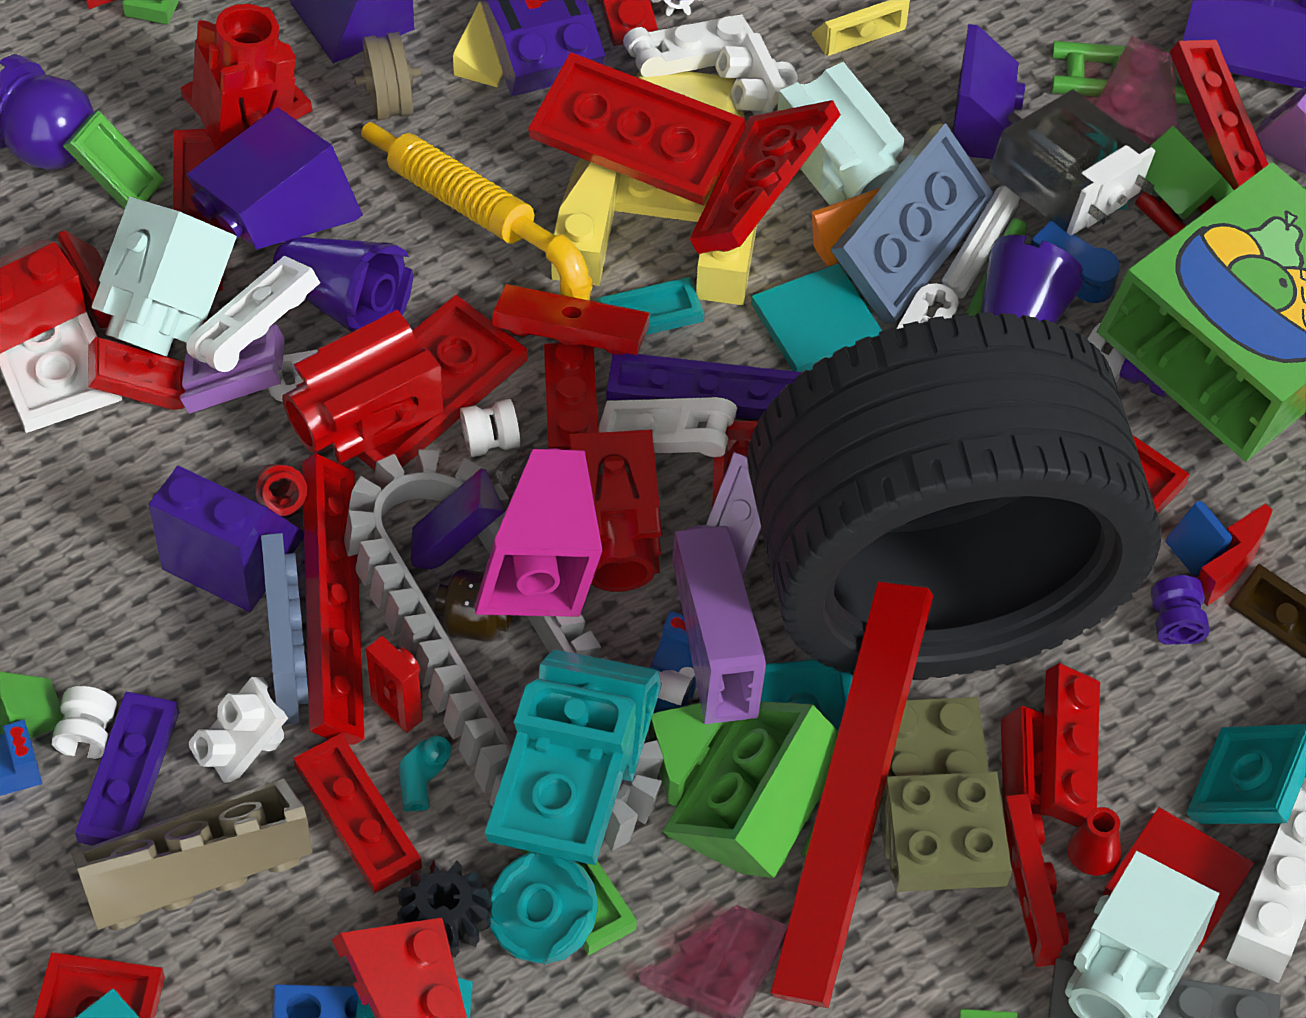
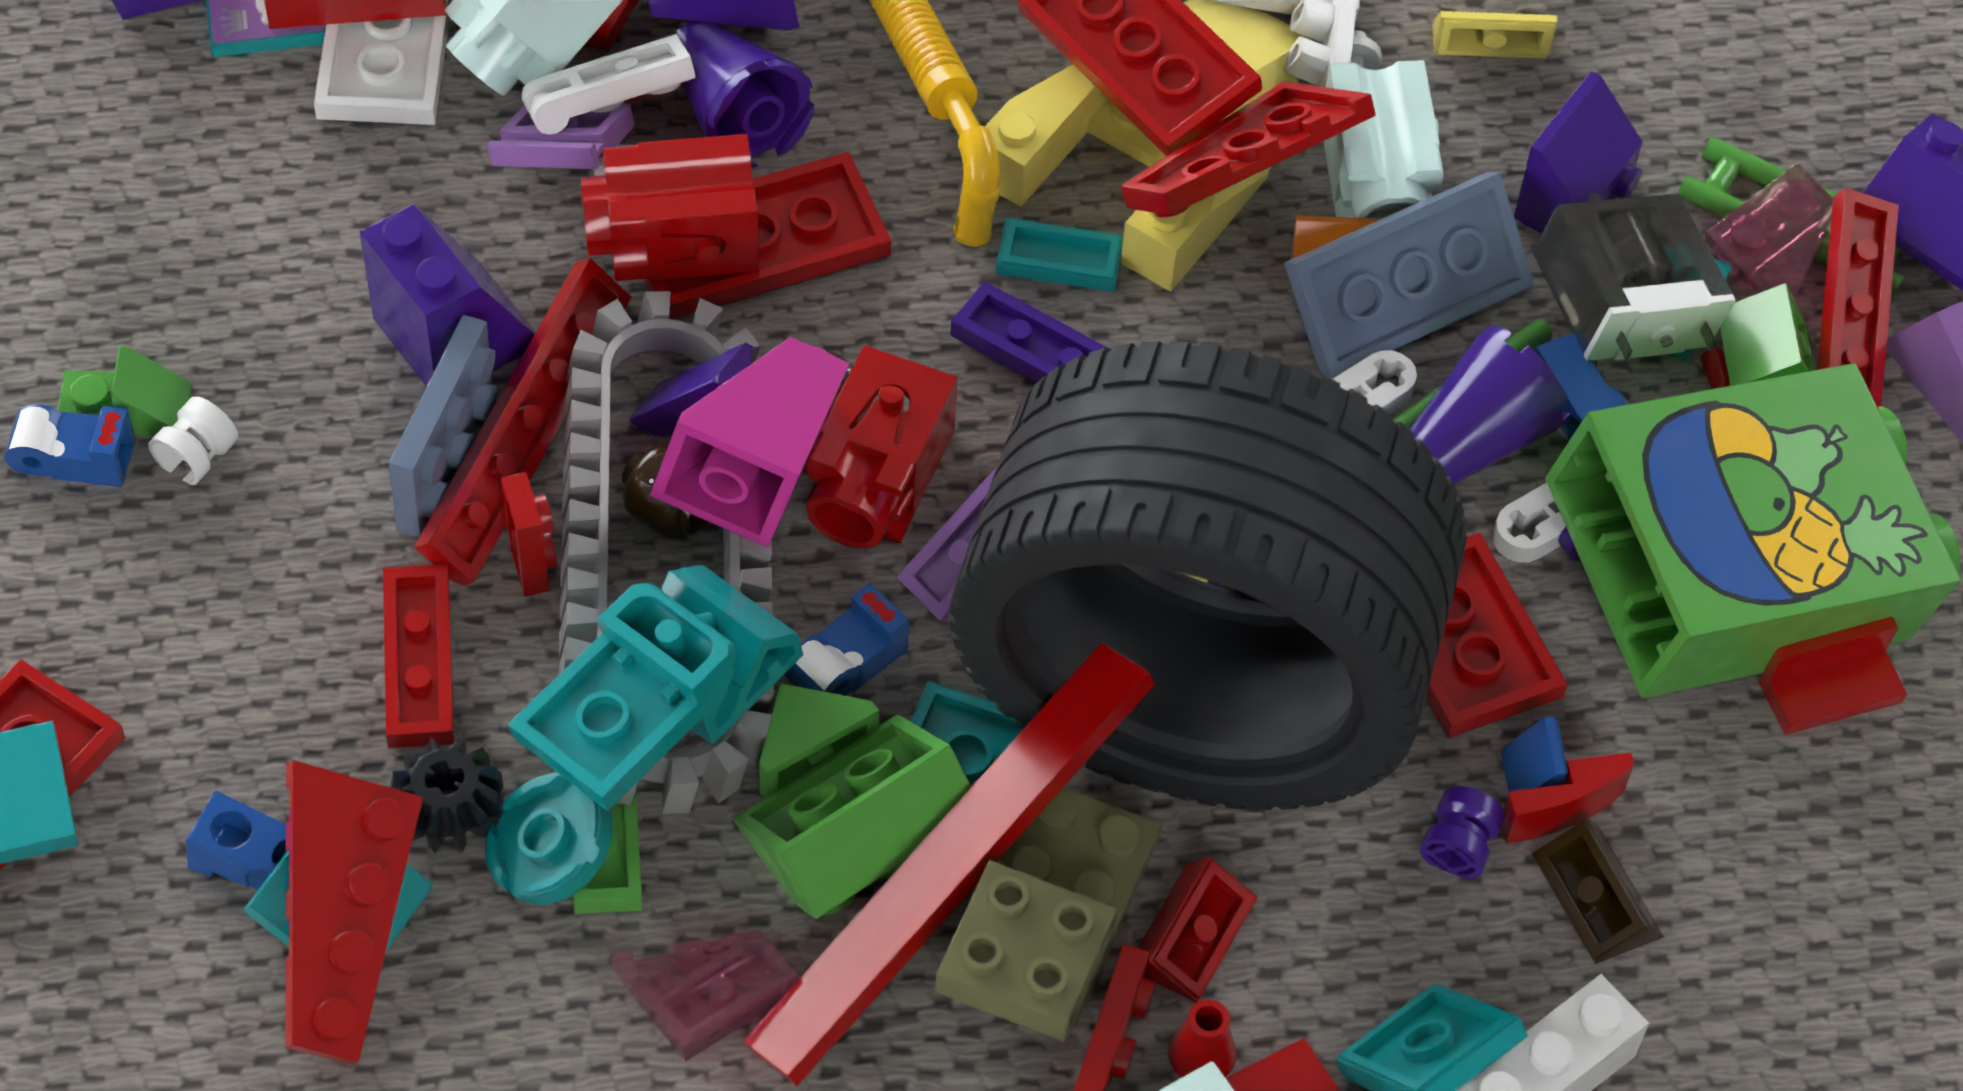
camera: 25 degrees right, 0 degrees up
dark tan wedge [71,778,312,930] -> none
dark purple plate [75,691,180,846] -> none
red plate [88,337,185,410] -> none
white hips [189,677,288,783] -> none
red cone [255,464,307,516] -> none
teal arm [398,735,452,812] -> none
white wheel [460,399,520,458] -> none
red tile [492,284,650,355] -> none
red plate [544,343,599,450] -> none
white plate [599,397,737,457] -> none
medium lavender slope [672,525,766,724] -> none
teal tile [751,263,882,372] -> none
white axle [942,186,1020,299] -> none
red plate [1040,663,1100,827] -> none

